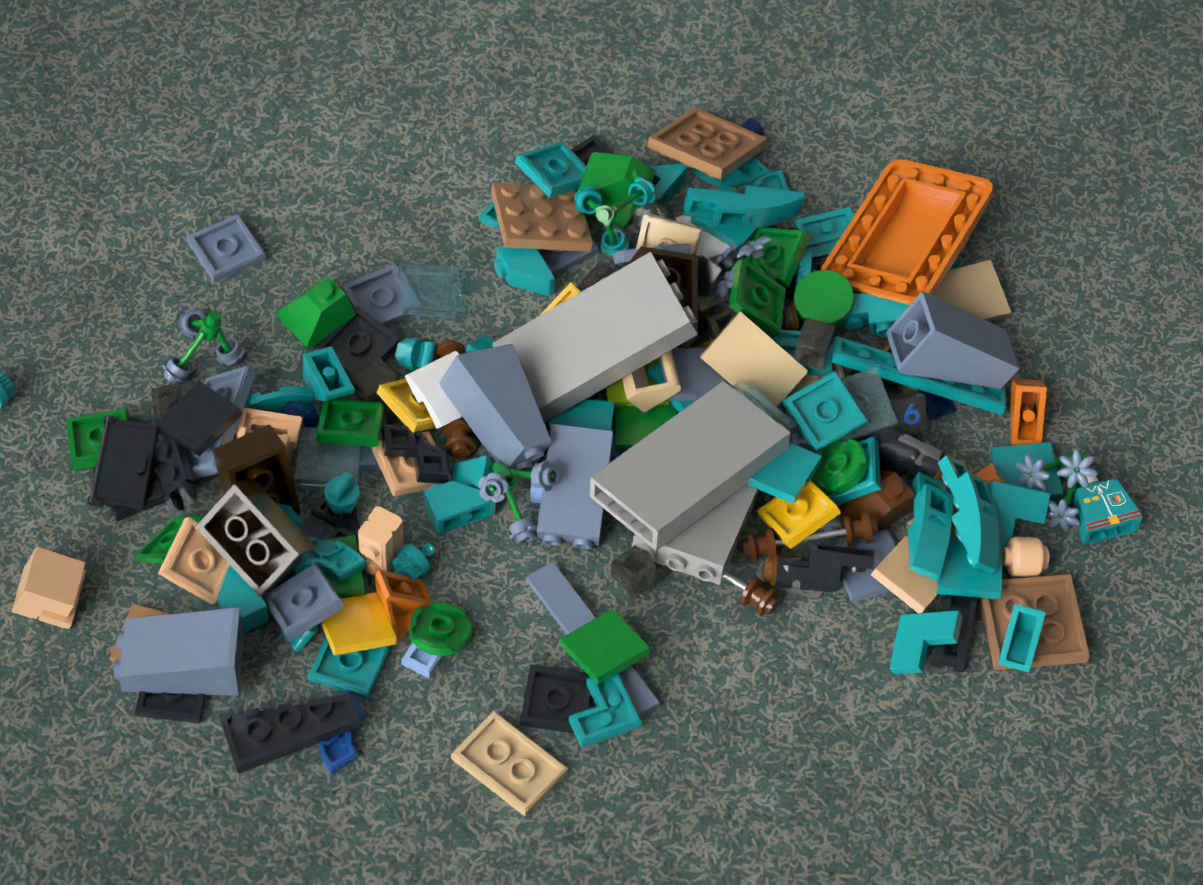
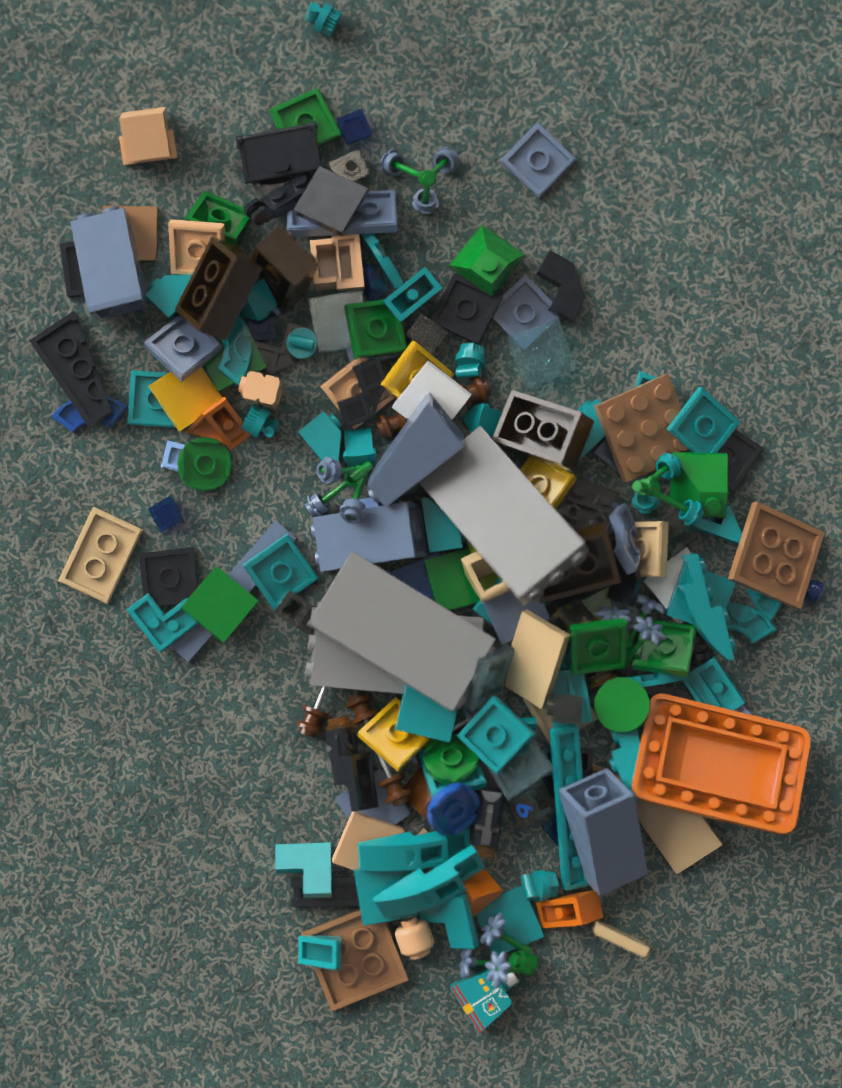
camera: 75 degrees right, 30 degrees up
none -> clear blue slope [148,495,185,533]
none -> teal tile [242,534,319,610]
none -> clear blue plate [337,109,372,146]
none -> blue tile [427,783,480,836]
none -> dark brown brick [492,390,594,472]
none -> teal piece [520,870,559,902]
none -> black tile [536,250,585,323]
none -> tan tile [590,920,650,958]

